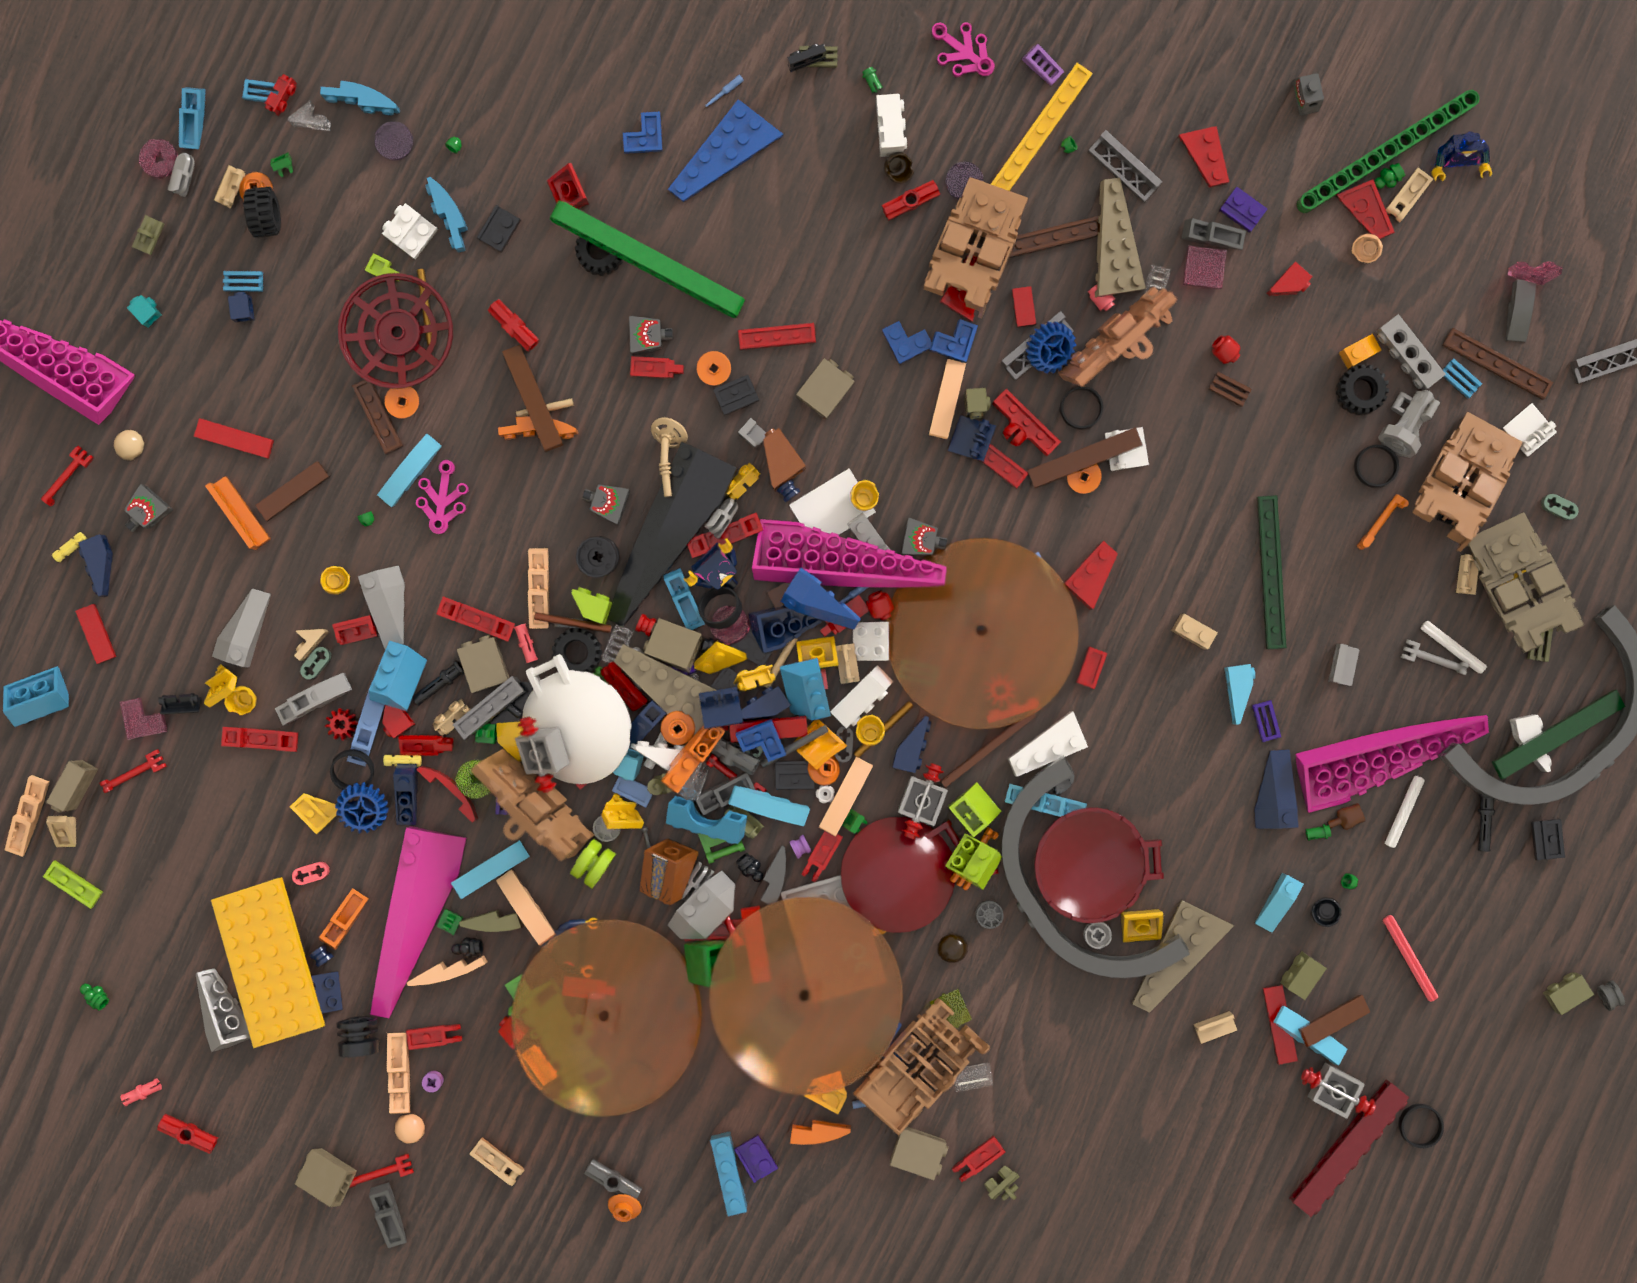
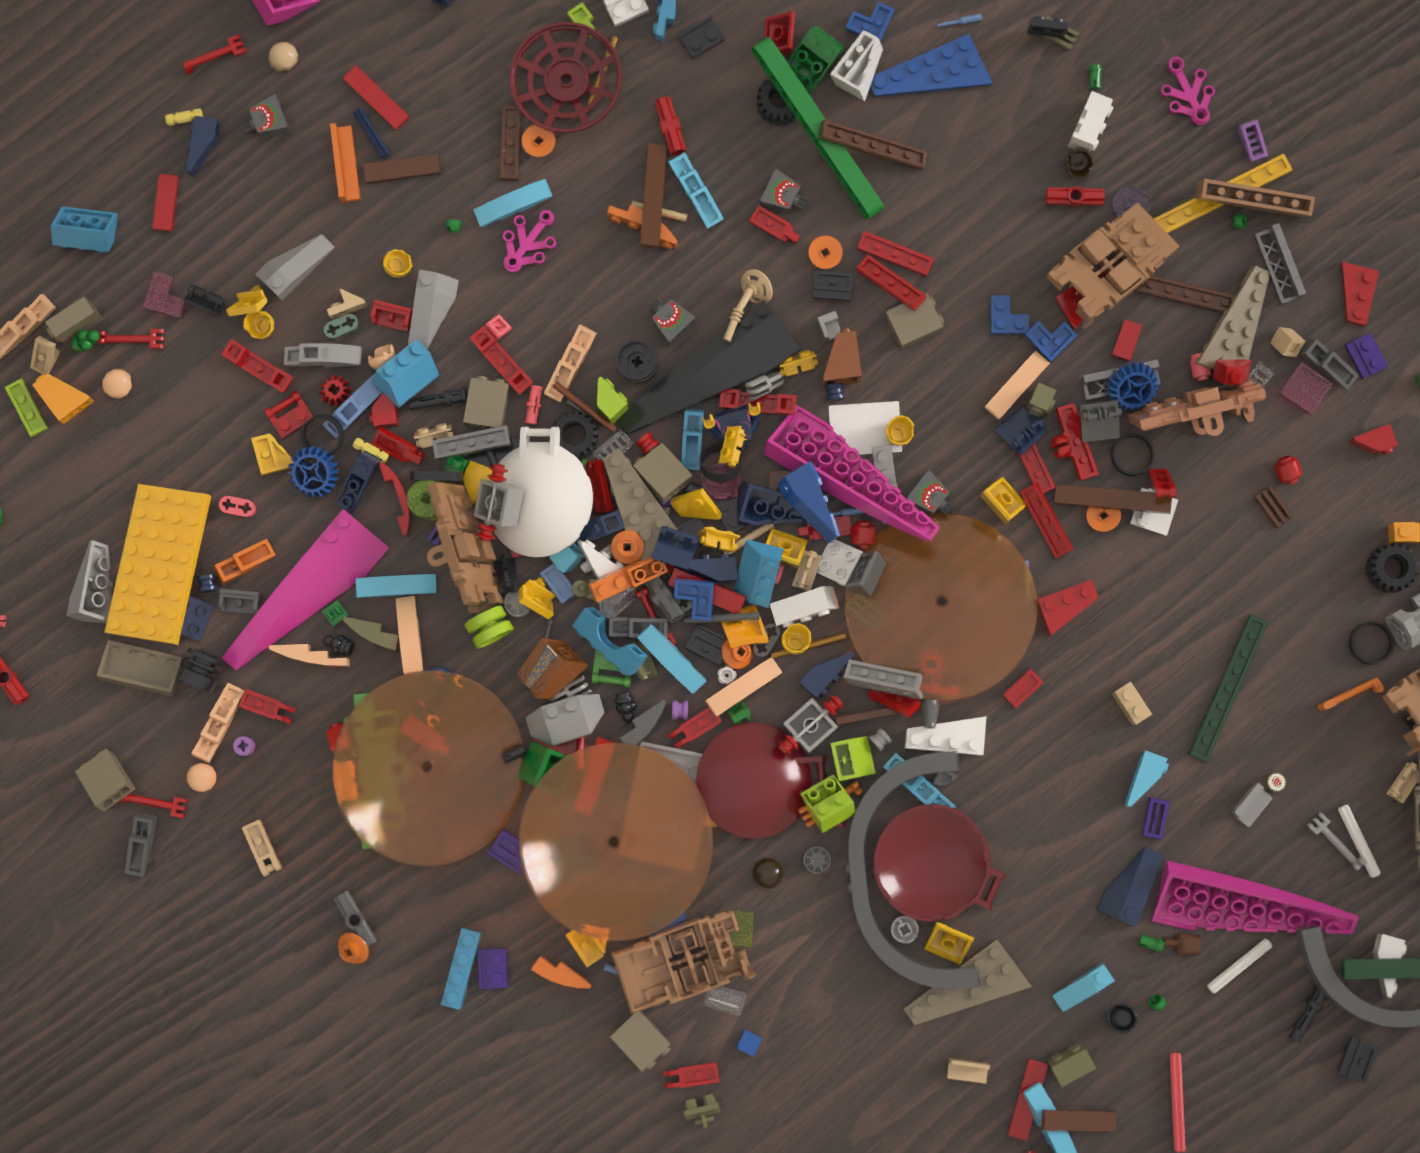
camera: 30 degrees right, 5 degrees down
none -> light orange slope [33,374,94,424]
none -> green piece [71,329,100,352]
none -> dark tan slope [96,640,183,697]
none -> light nougat hair [102,369,132,398]
none -> dark grey hinge [219,589,262,615]
none -> red plate [264,390,315,439]
none -> dark blue axle [353,108,390,159]
none -> light nougat hair [368,344,396,370]
none -> black beam [410,471,463,481]
none -> coral tile [484,314,512,340]
none -> dark purple plate [488,829,536,874]
none -> black hinge [496,553,518,594]
none -> black pin [500,745,526,765]
none -> medium azure slope [668,152,724,228]
none -> yellow hinge [719,426,745,467]
none -> blue slope [736,1029,763,1057]
none -> green slope [787,26,846,95]
none -> reddish brown tile [819,119,927,170]
none -> white wedge [830,30,883,102]
none -> dark grey slope [844,551,887,597]
none -> light grey fence [844,660,923,700]
none -> red tile [856,255,927,312]
none -> red plate [867,690,921,718]
none -> light grey wheel [868,727,892,751]
none -> dark grey cone [921,699,940,729]
none -> yellow slope [980,476,1027,525]
none -> red tile [1020,482,1074,559]
none -> dark grey hinge [1080,400,1122,442]
none -> red plate [1148,469,1176,498]
none -> medium nougat brick [1195,179,1315,218]
none -> red slope [1213,359,1251,385]
none -> tile [1266,772,1287,792]
none -> tan panel [1270,327,1305,357]

